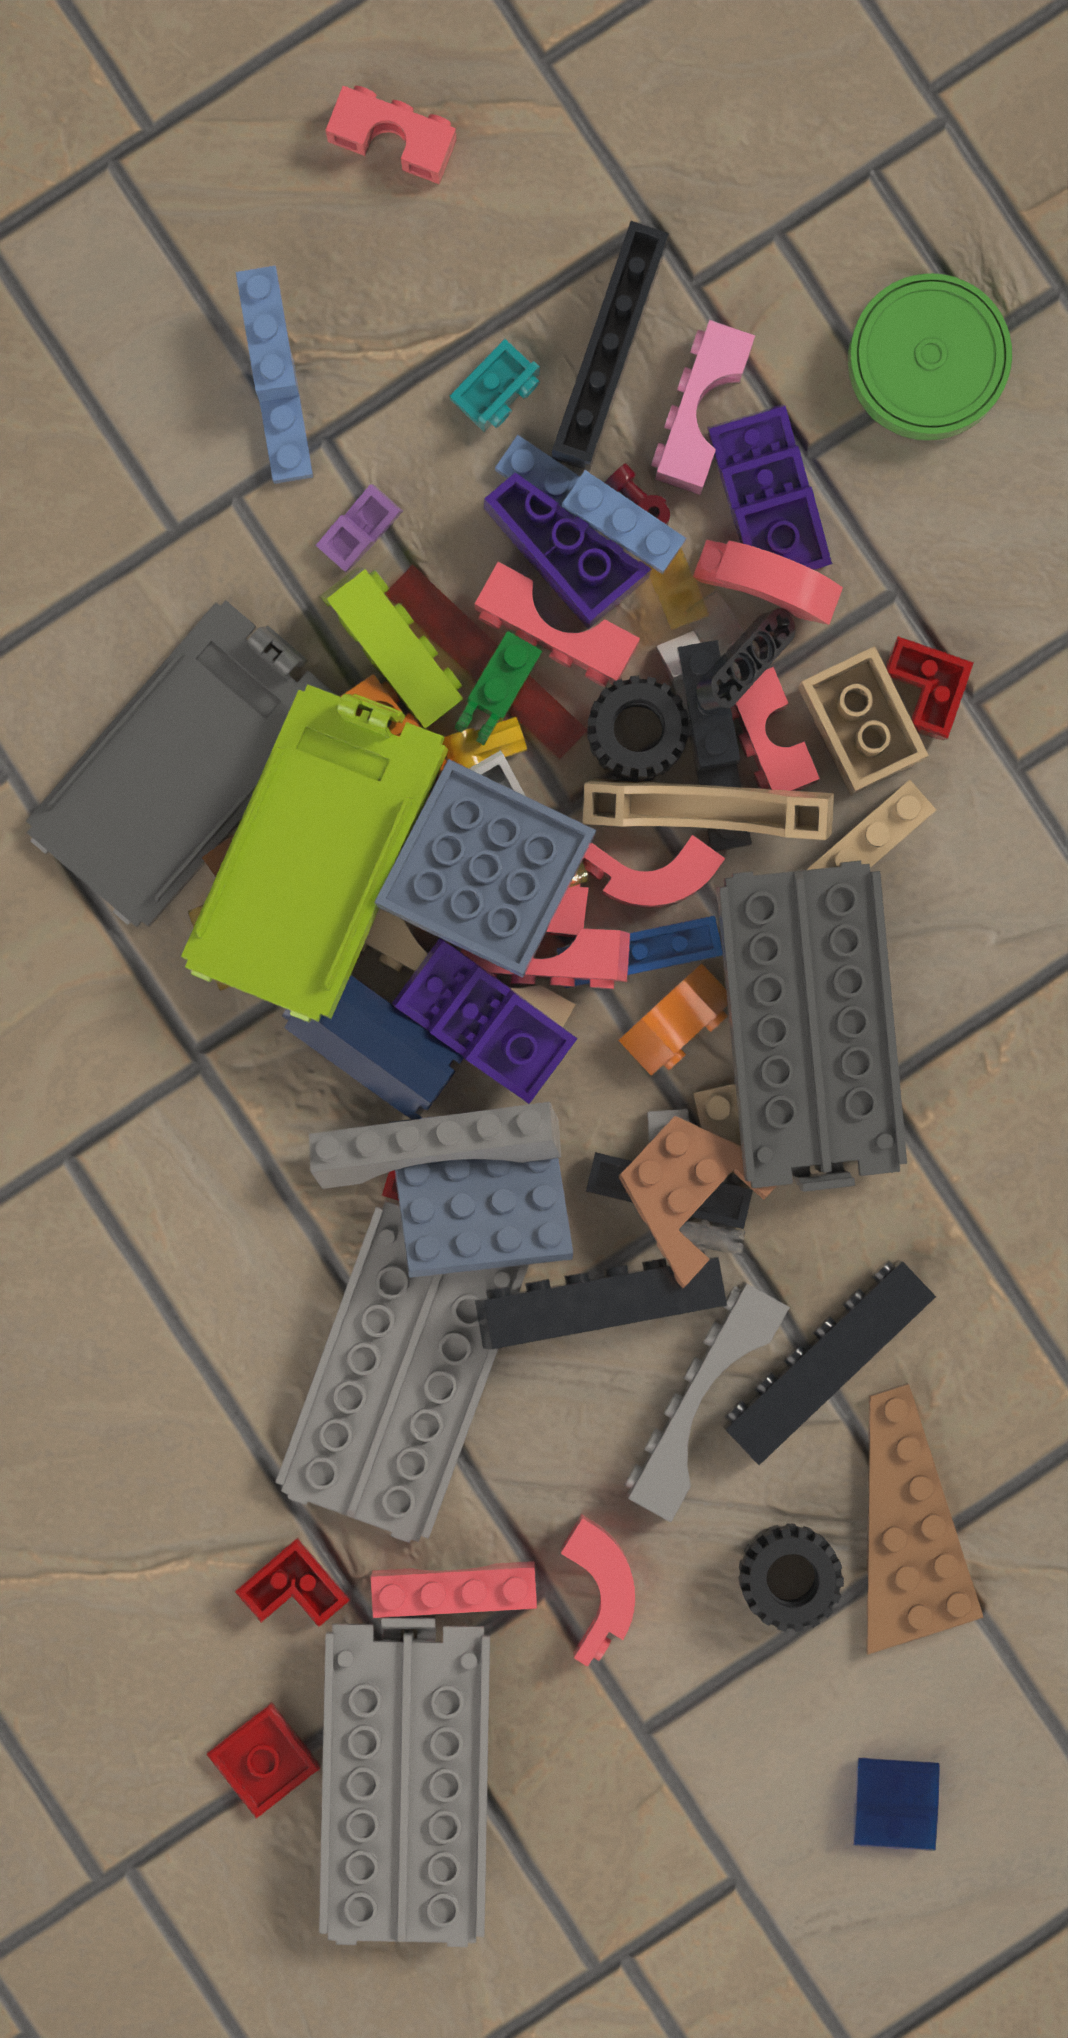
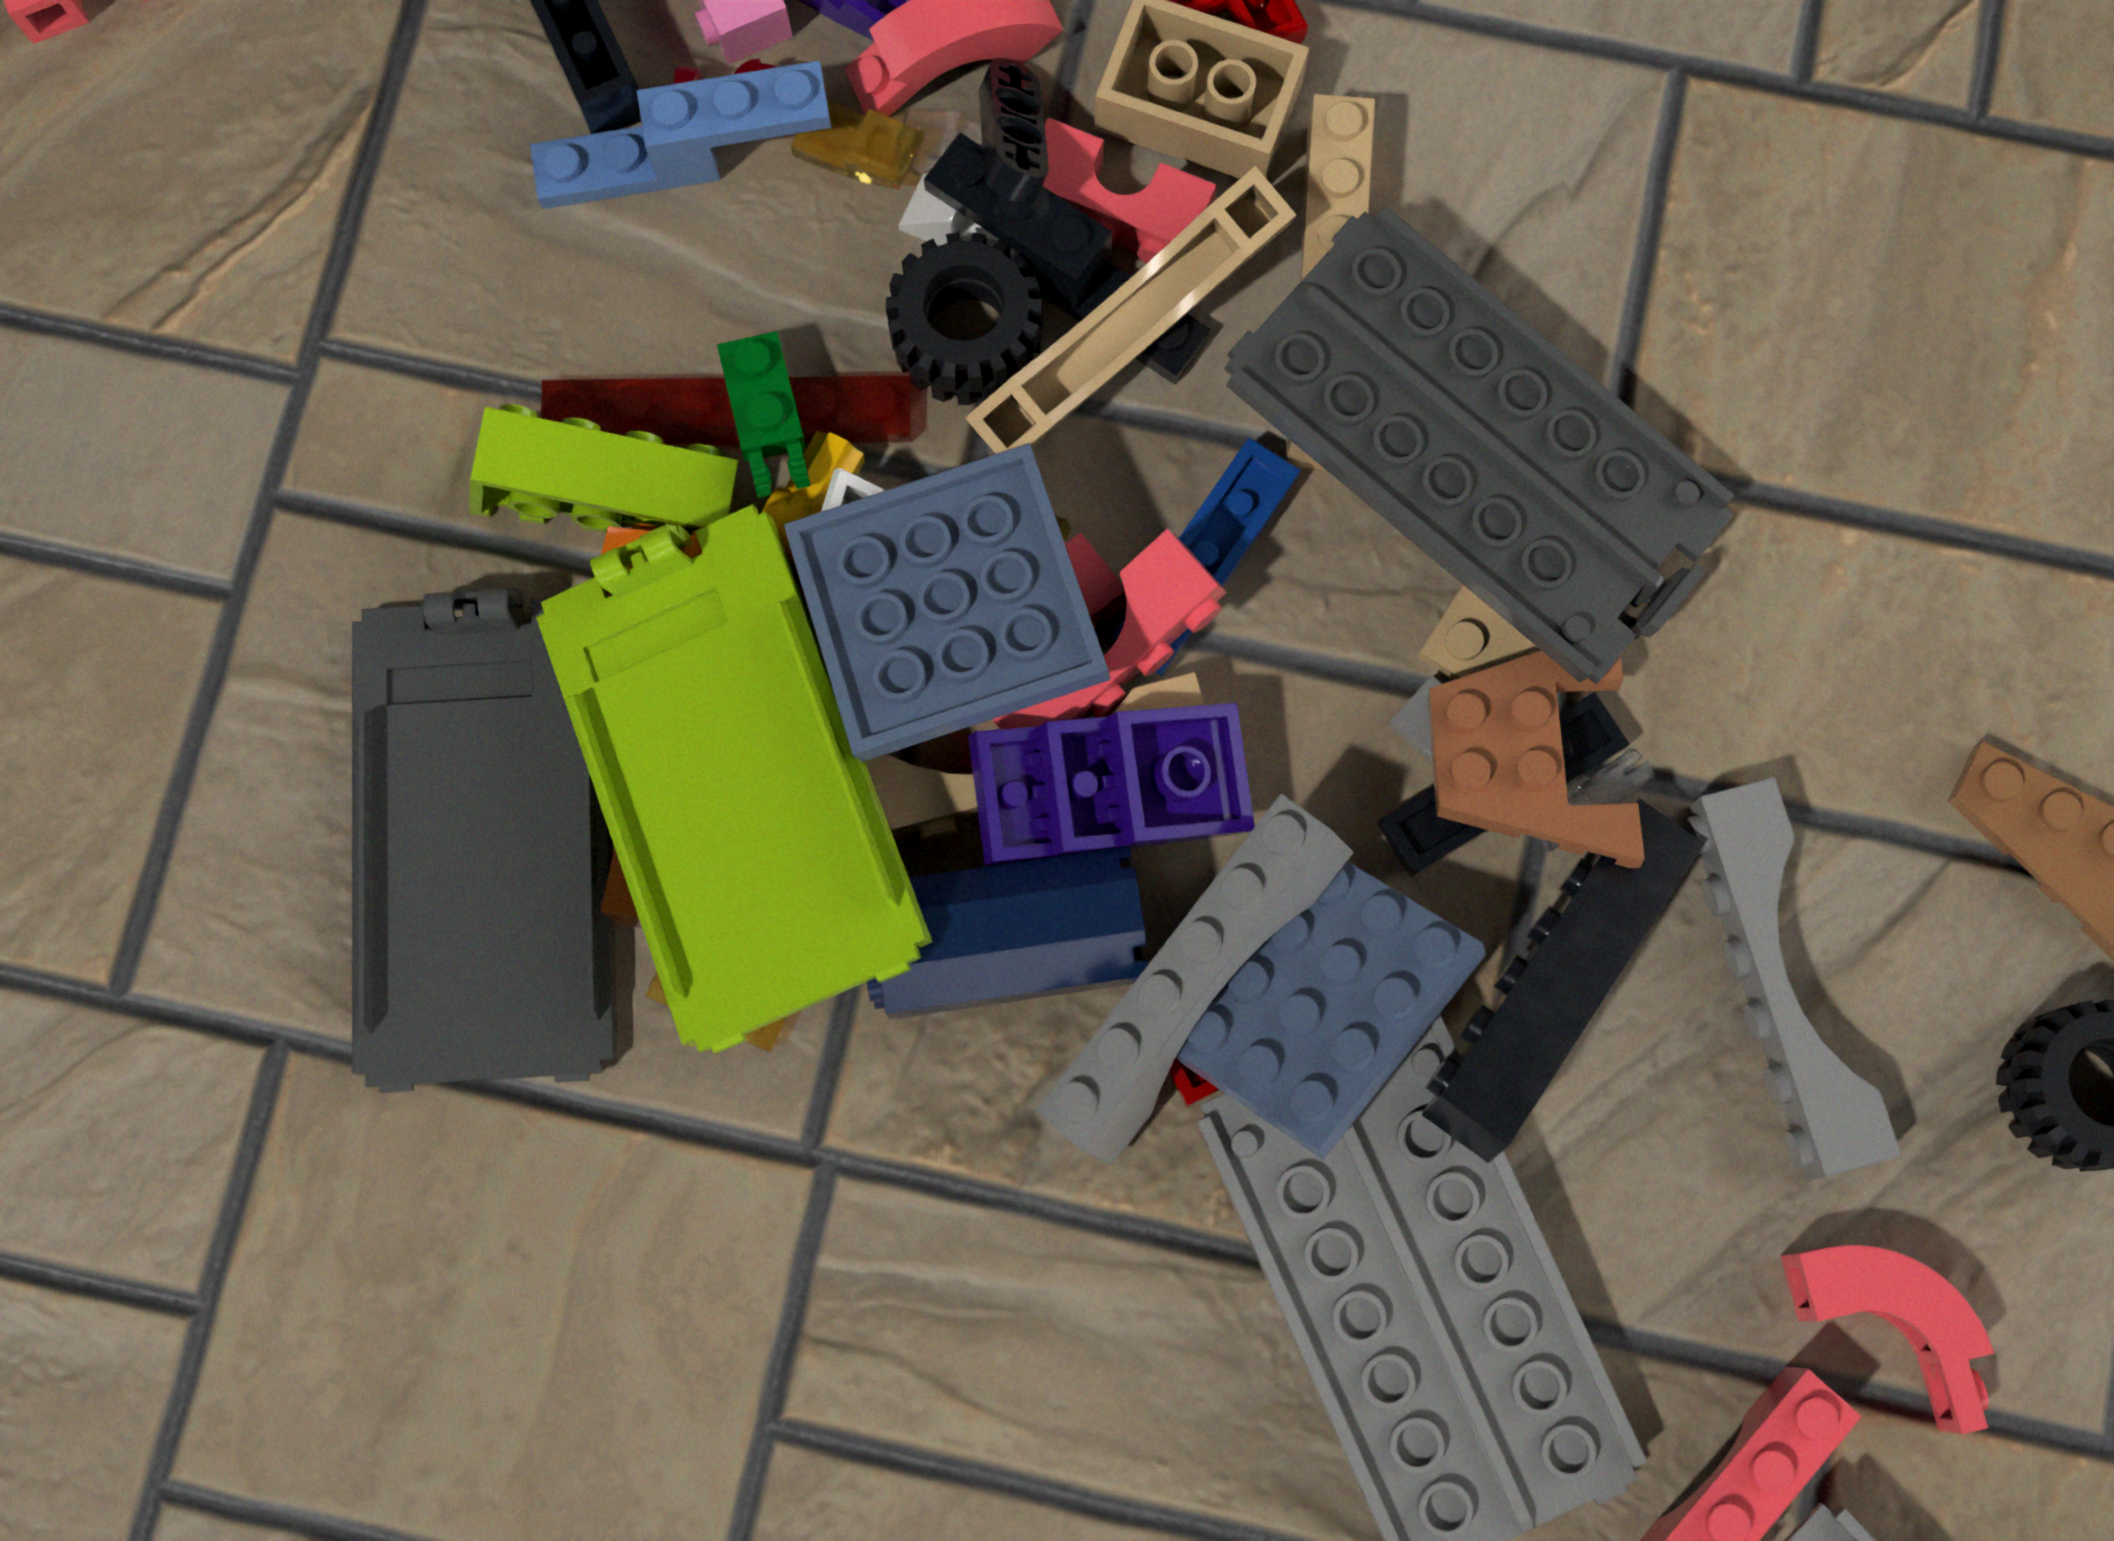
camera: 40 degrees left, 10 degrees down
medium blue bracket [236,265,313,484] -> none
medium lavender slope [316,484,403,572] -> none
teal bracket [449,339,540,432] -> none
coral arch [475,562,640,687] -> none
dark purple wedge [483,473,652,629] -> none
coral arch [581,835,725,908] -> none
orange brick [618,963,728,1076] -> none
black brick [723,1260,936,1465] -> none

